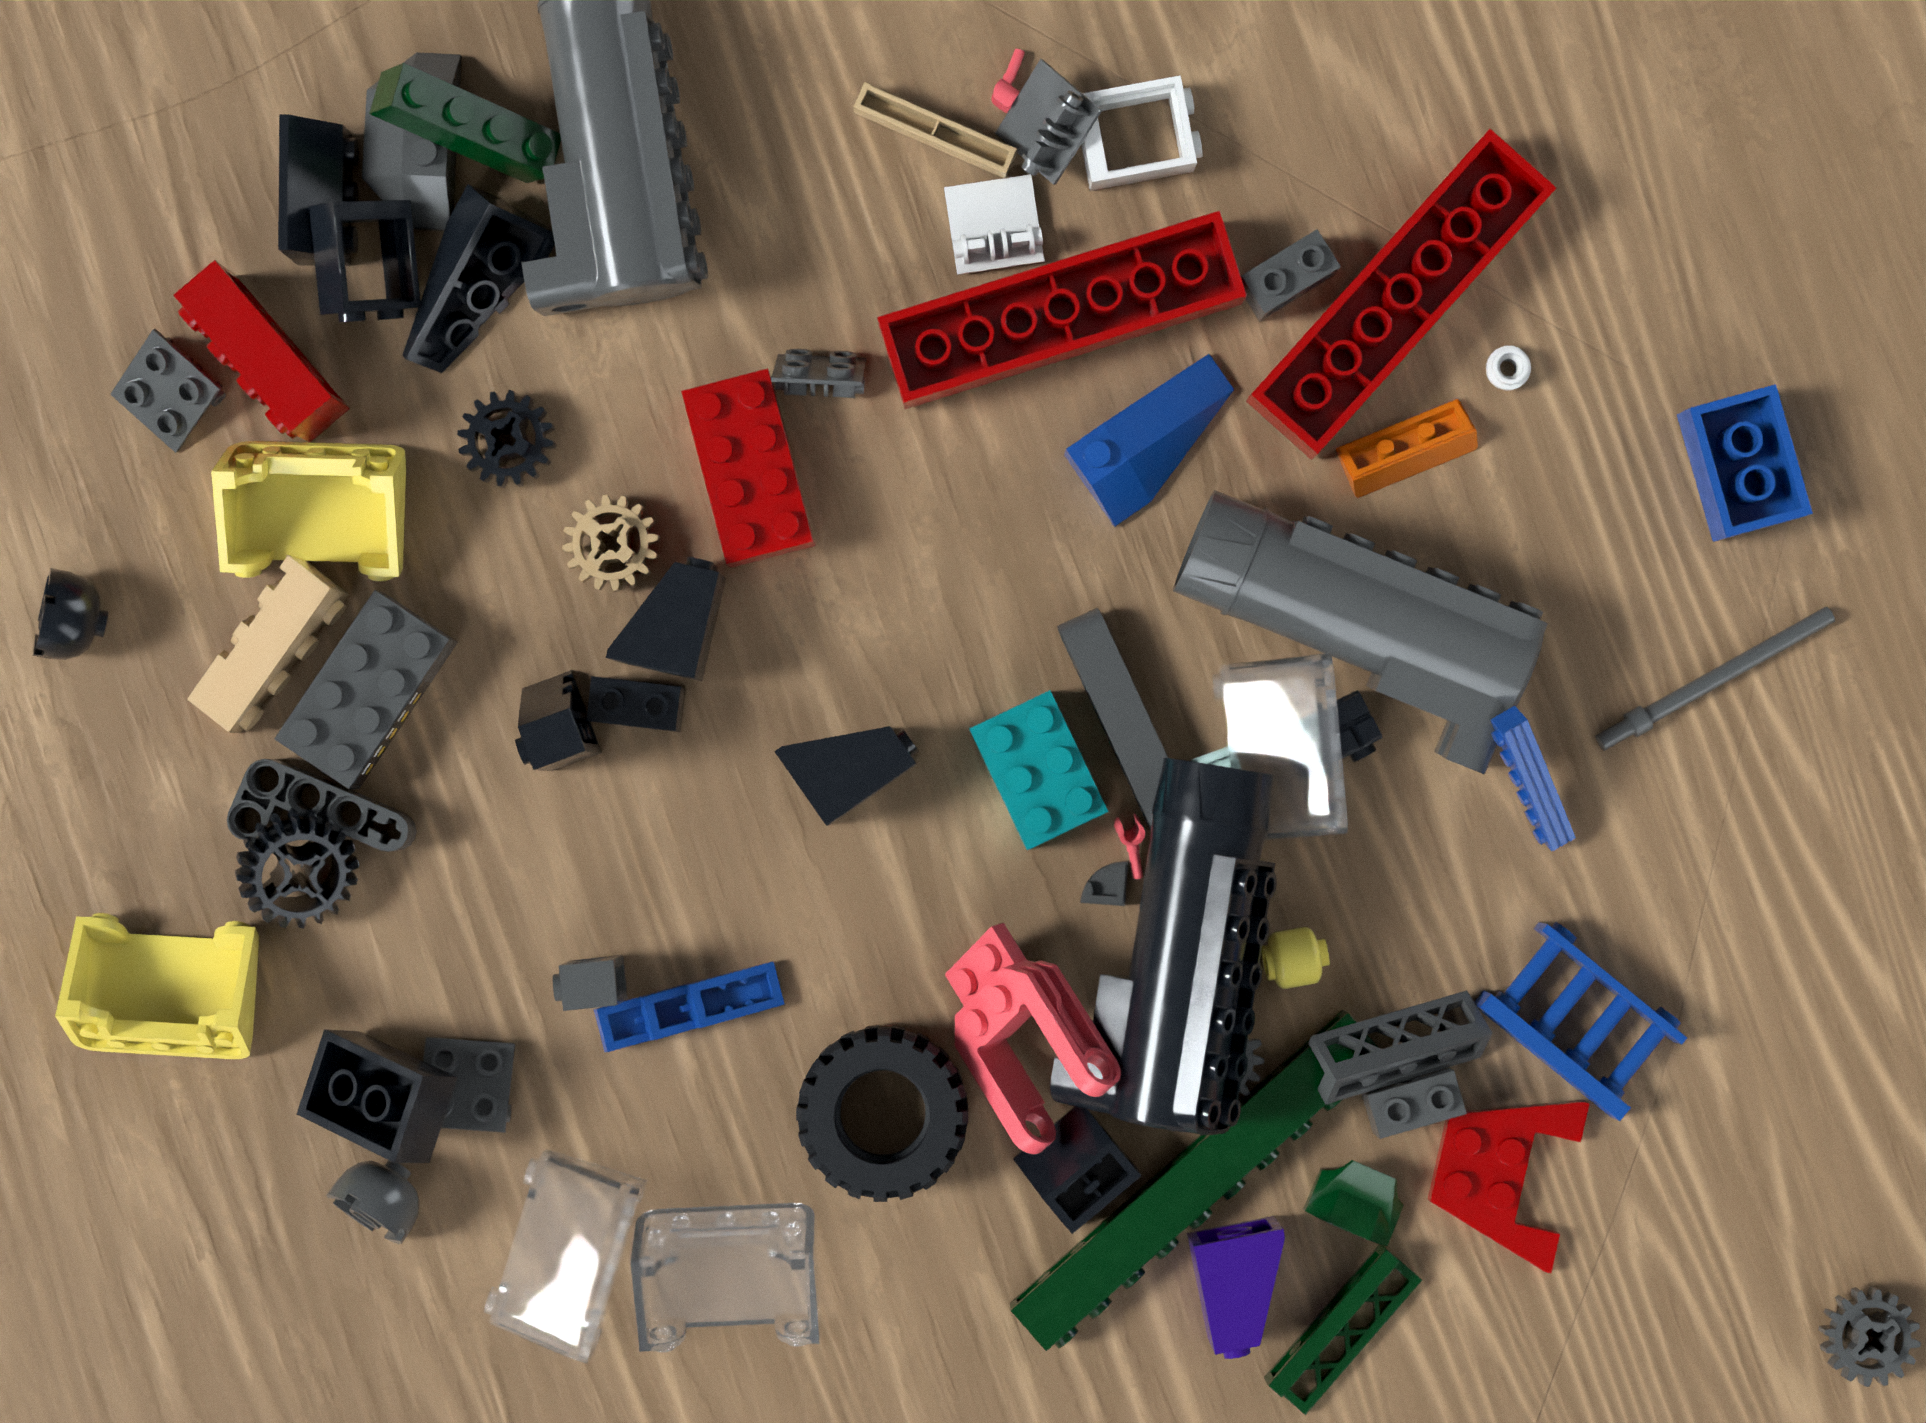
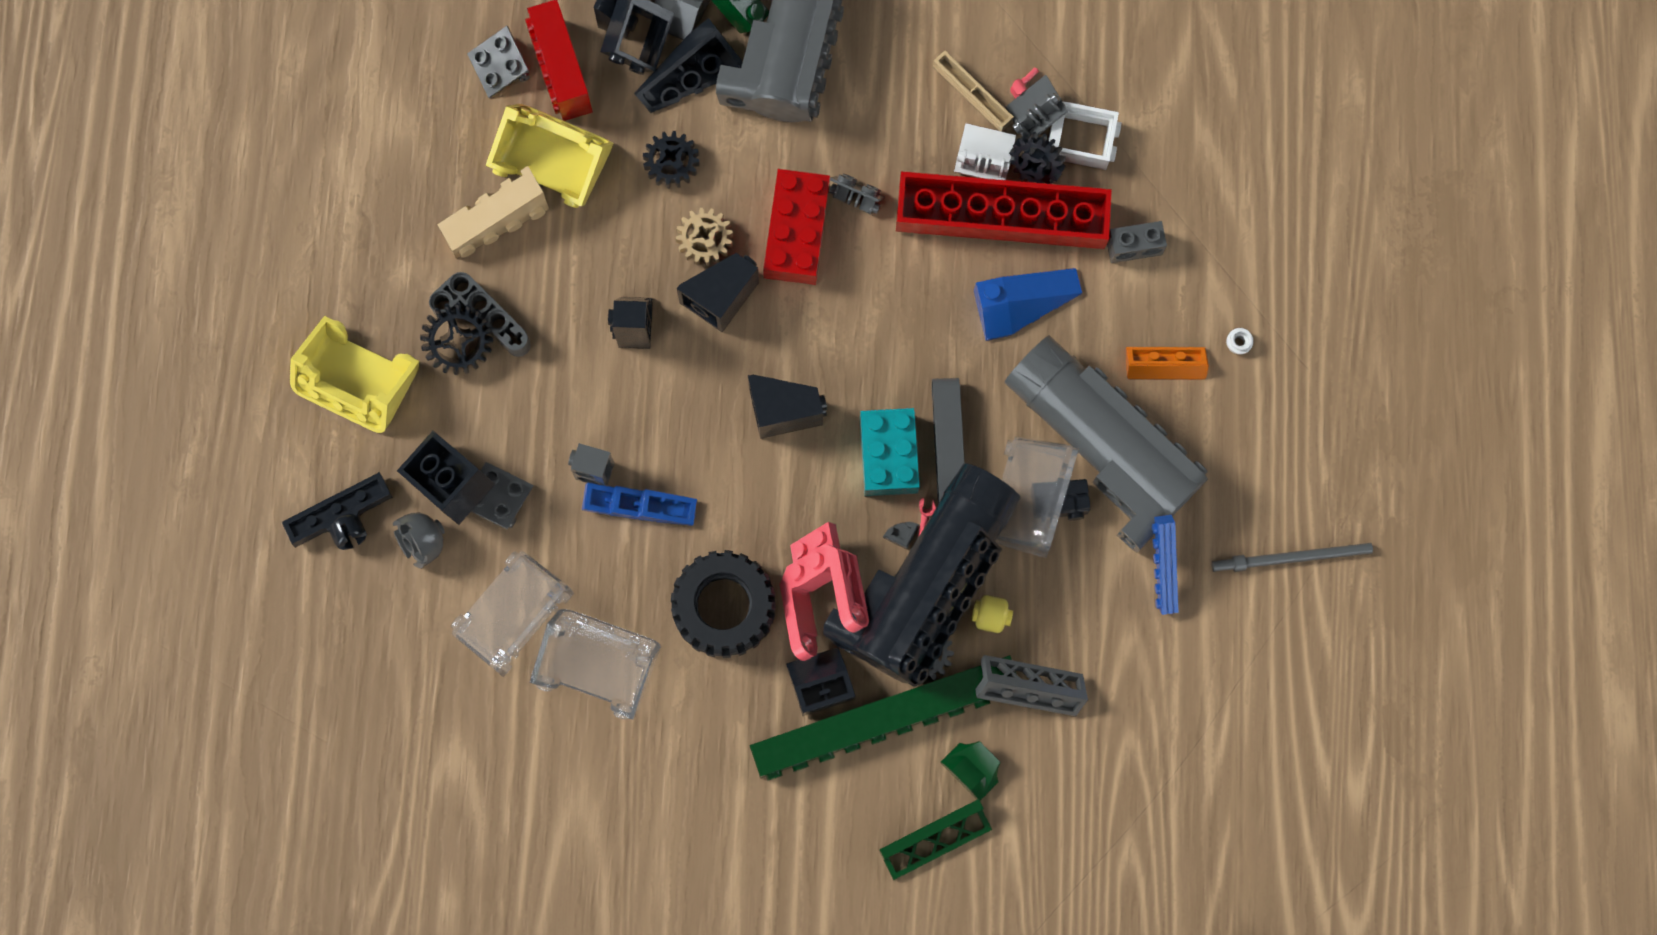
camera: 20 degrees right, 10 degrees down
black cylinder [33,568,108,660] -> none
dark grey brick [274,590,458,789] -> none
black brick [586,676,686,732] -> none
dark purple slope [1187,1216,1285,1359] -> none
red brick [1246,129,1557,460] -> none
dark grey brick [1362,1067,1467,1139] -> none
red wing [1428,1100,1590,1273] -> none
blue fence [1474,922,1687,1121] -> none
blue brick [1677,384,1813,542] -> none
none -> black plate [282,472,393,550]
none -> black gear [1009,132,1066,184]

